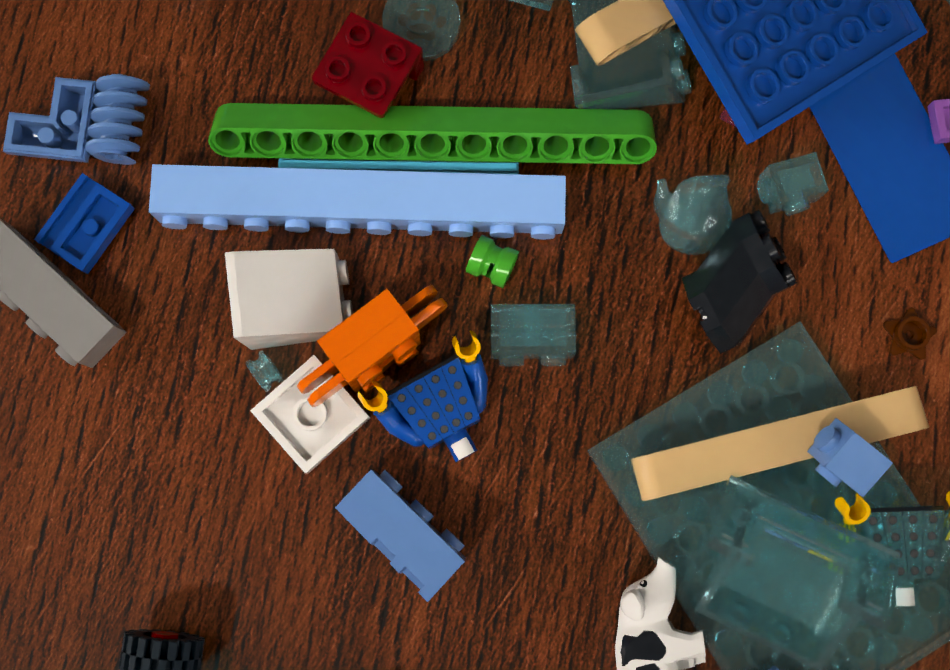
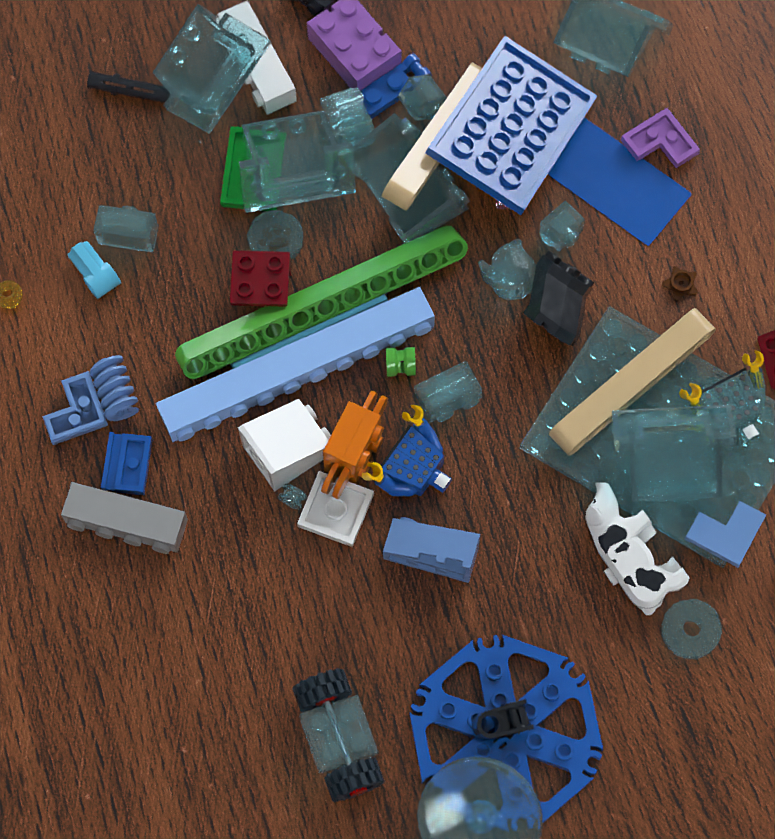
camera: 25 degrees left, 10 degrees down
medium blue brick [807,418,893,497] -> none

